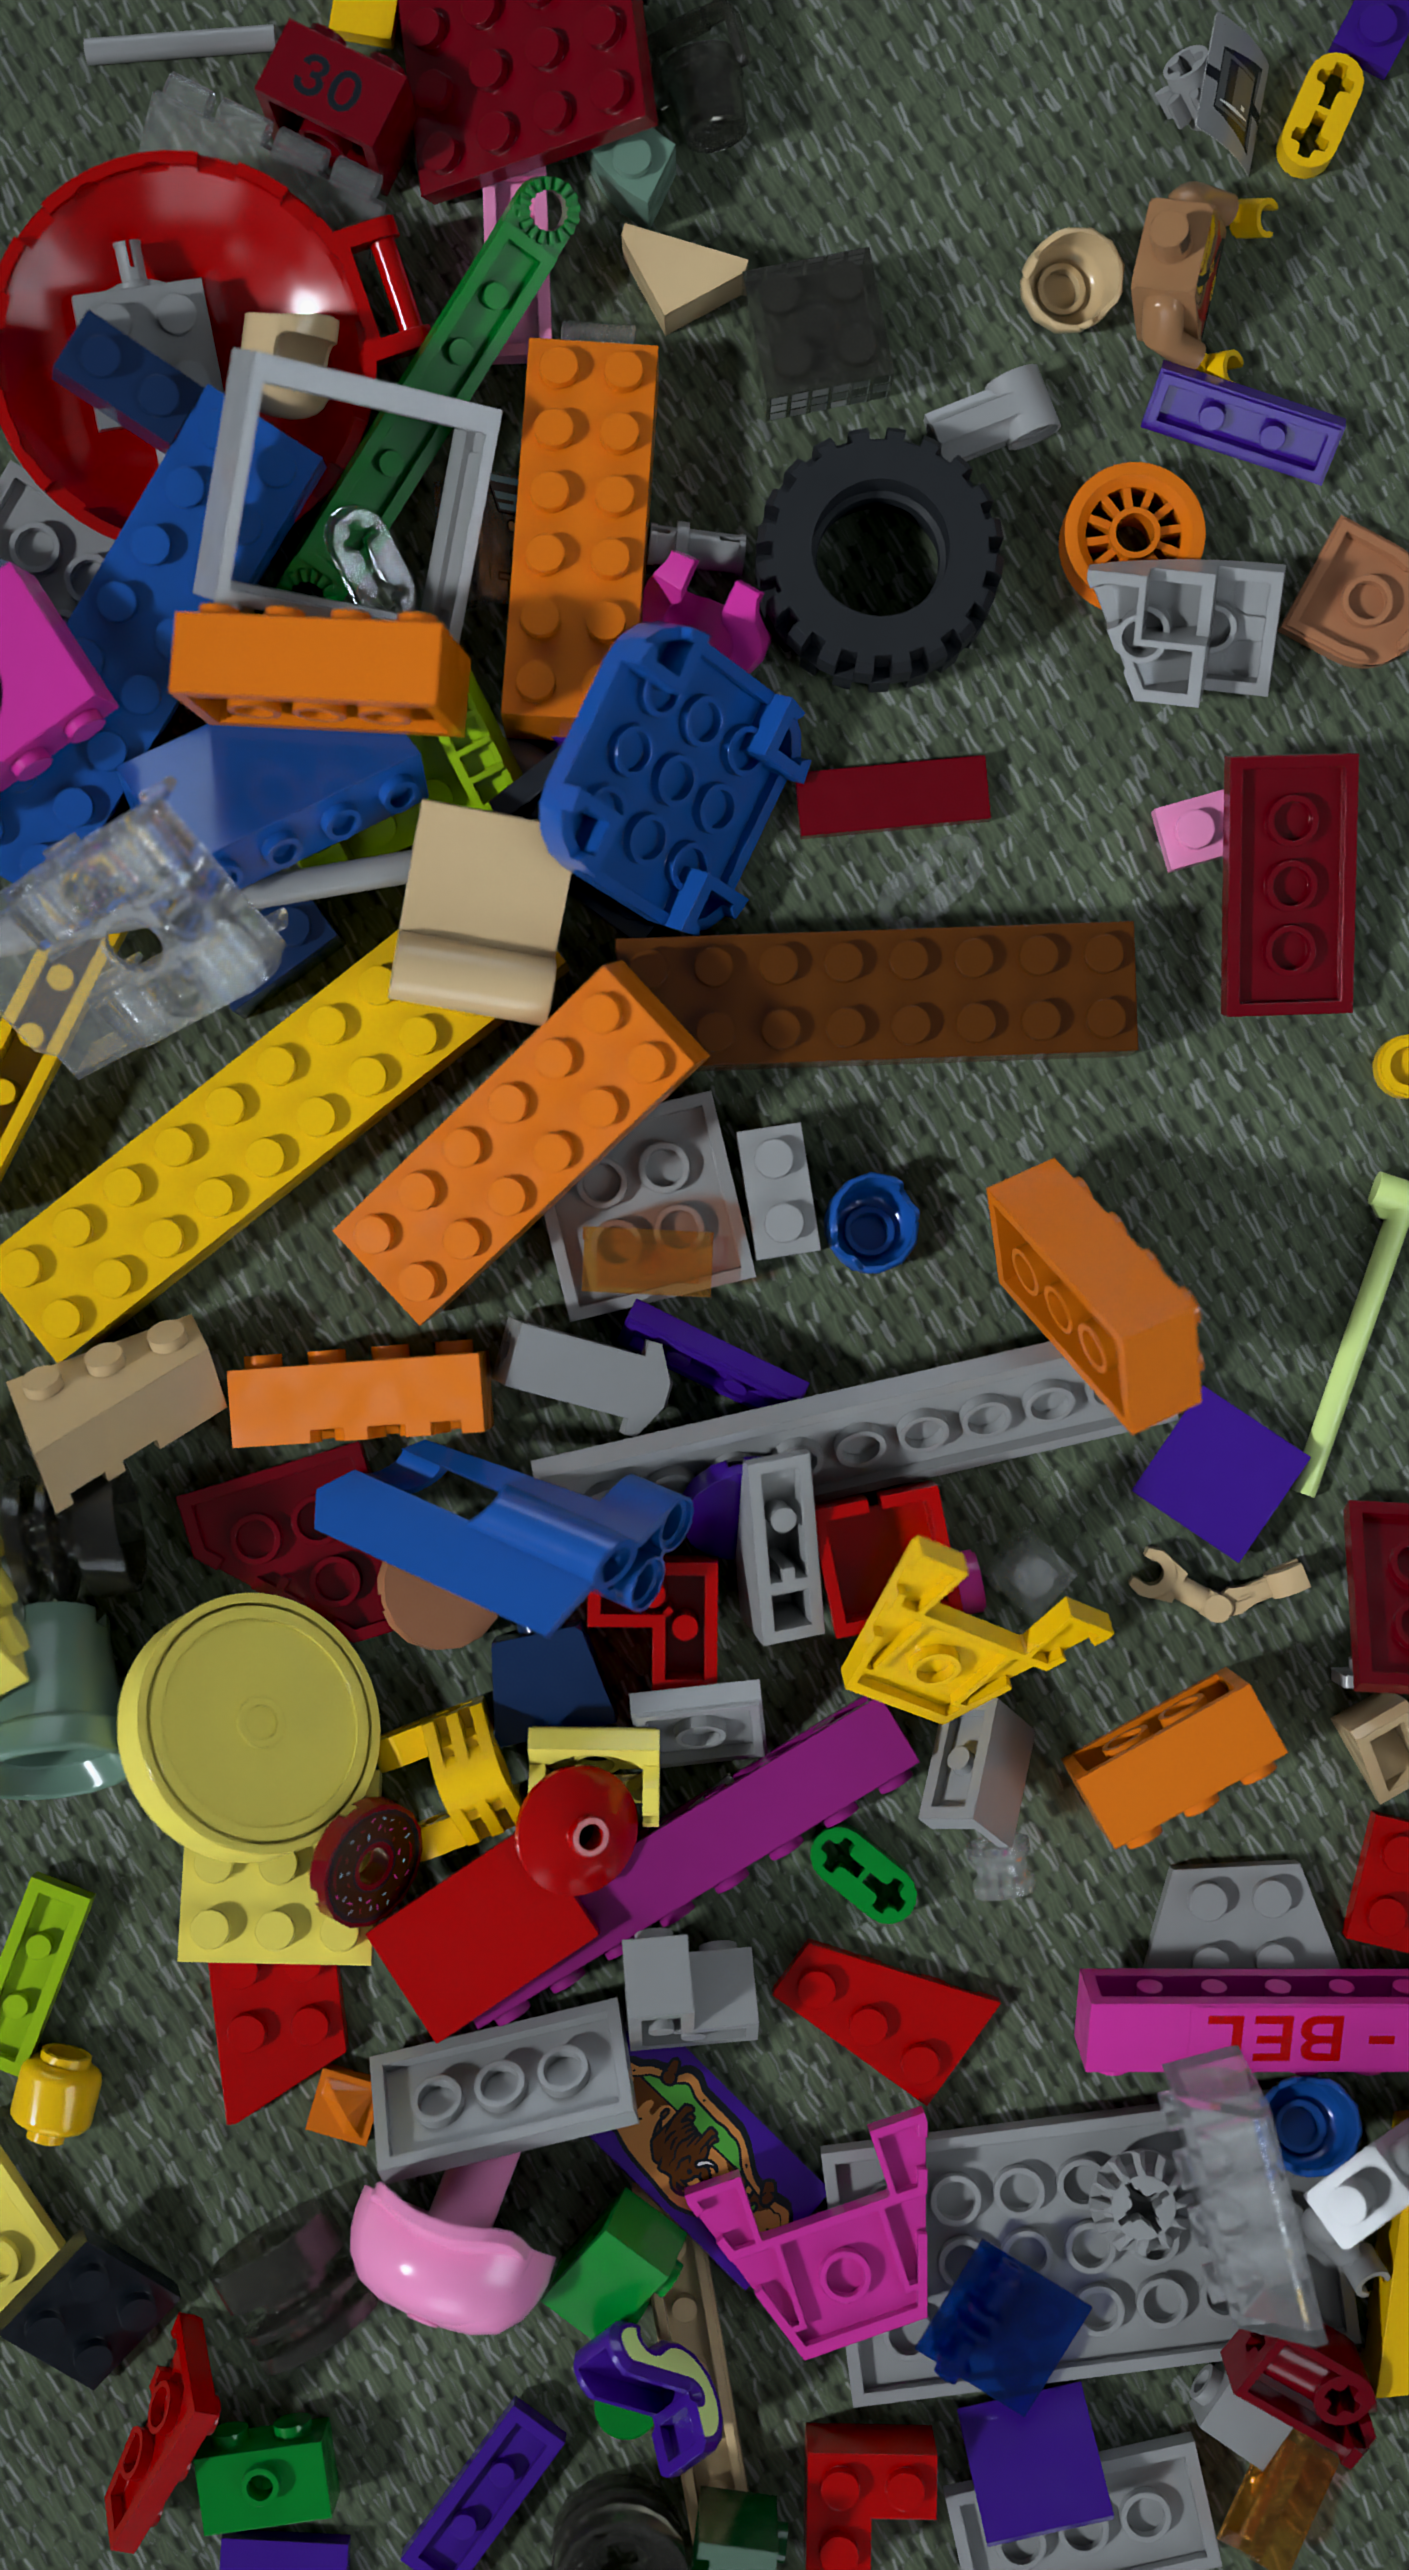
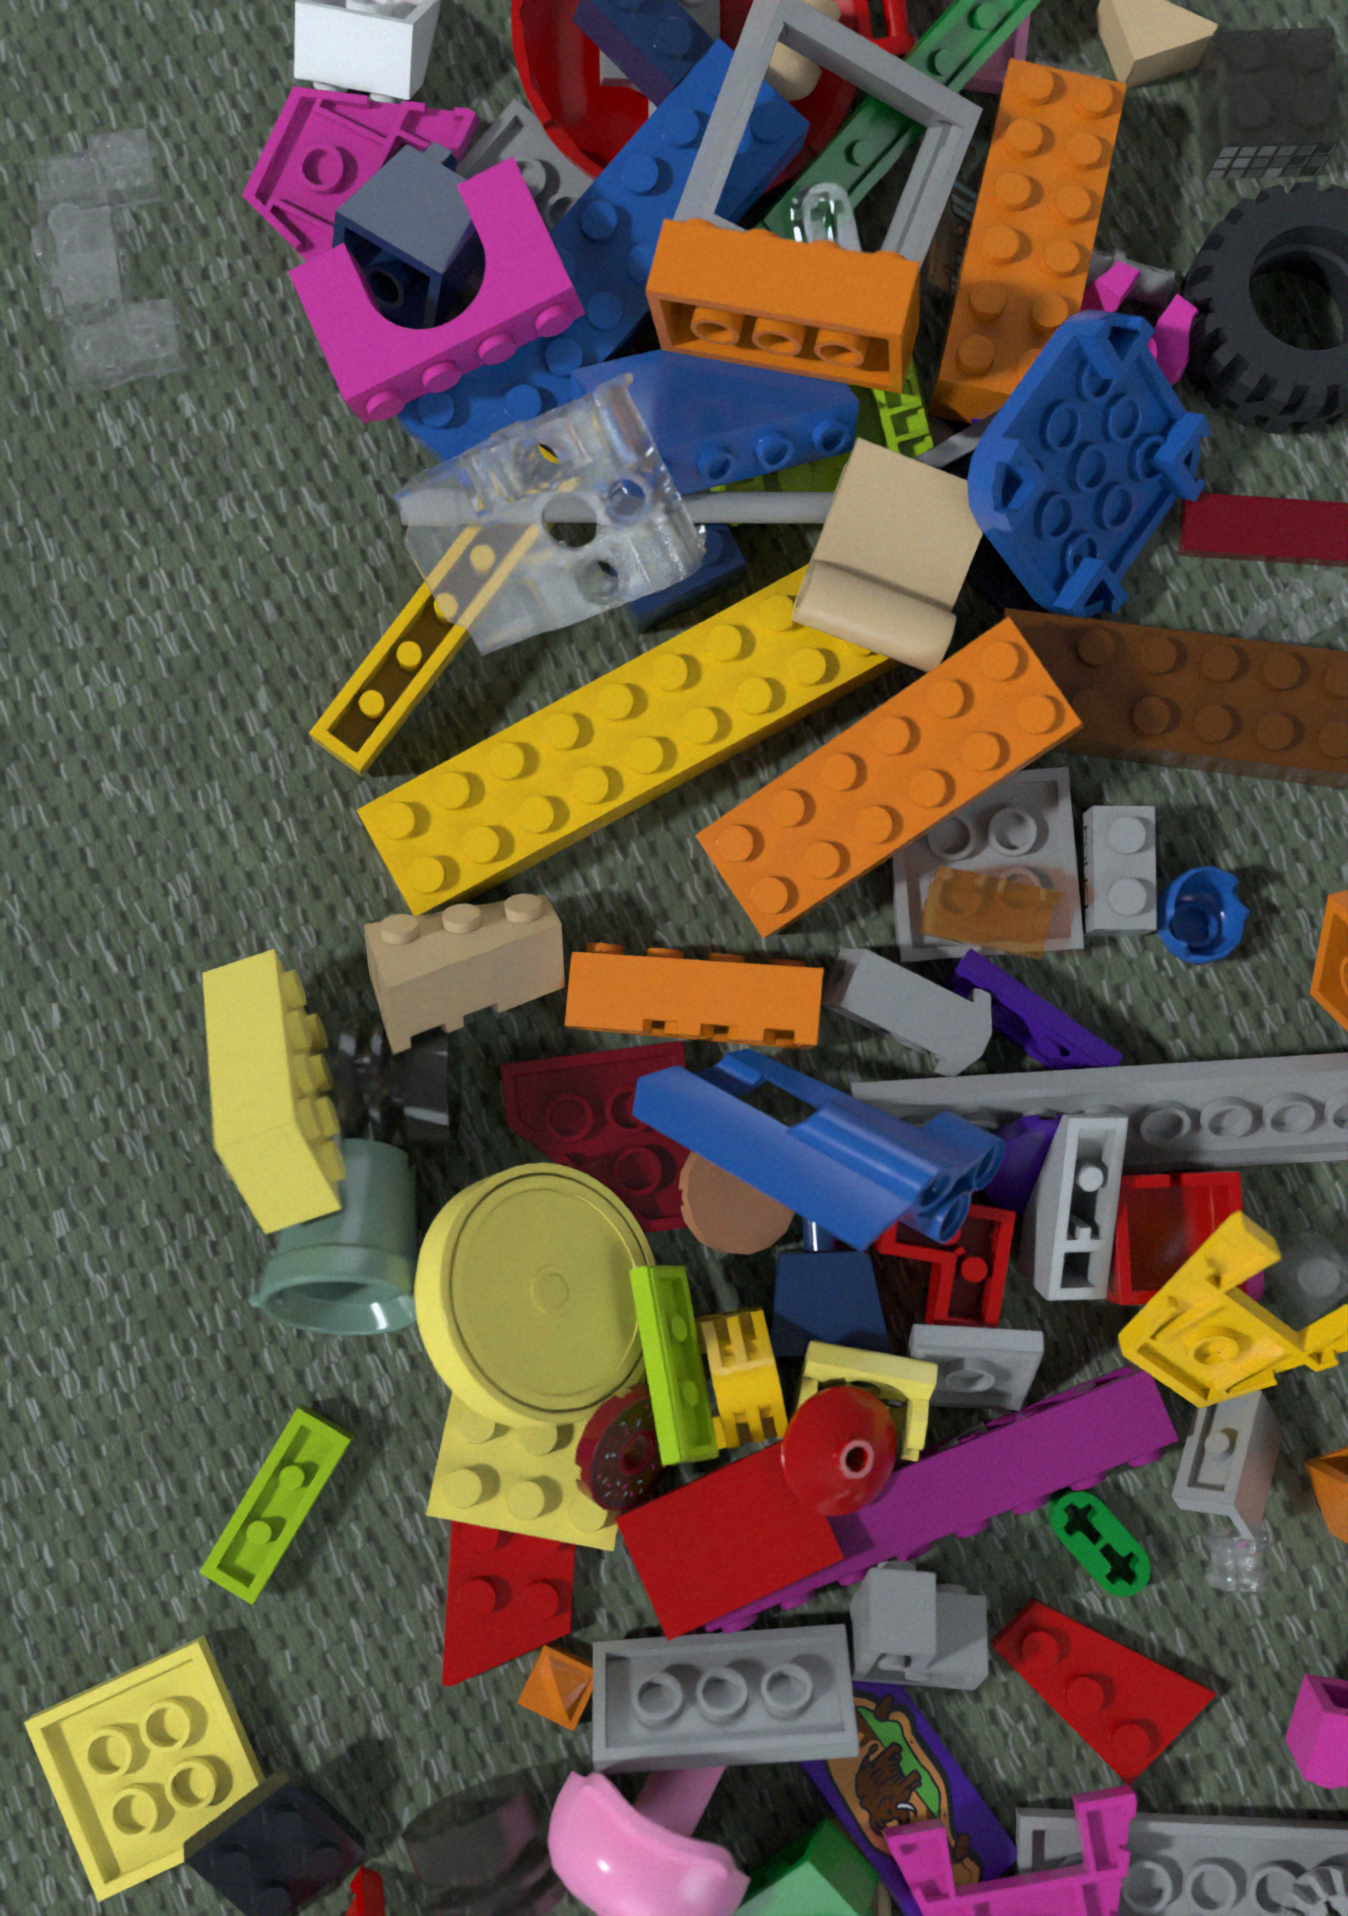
camera: 15 degrees right, 5 degrees down
yellow head [10,2043,102,2146] -> none
none -> lime tile [629,1265,719,1466]

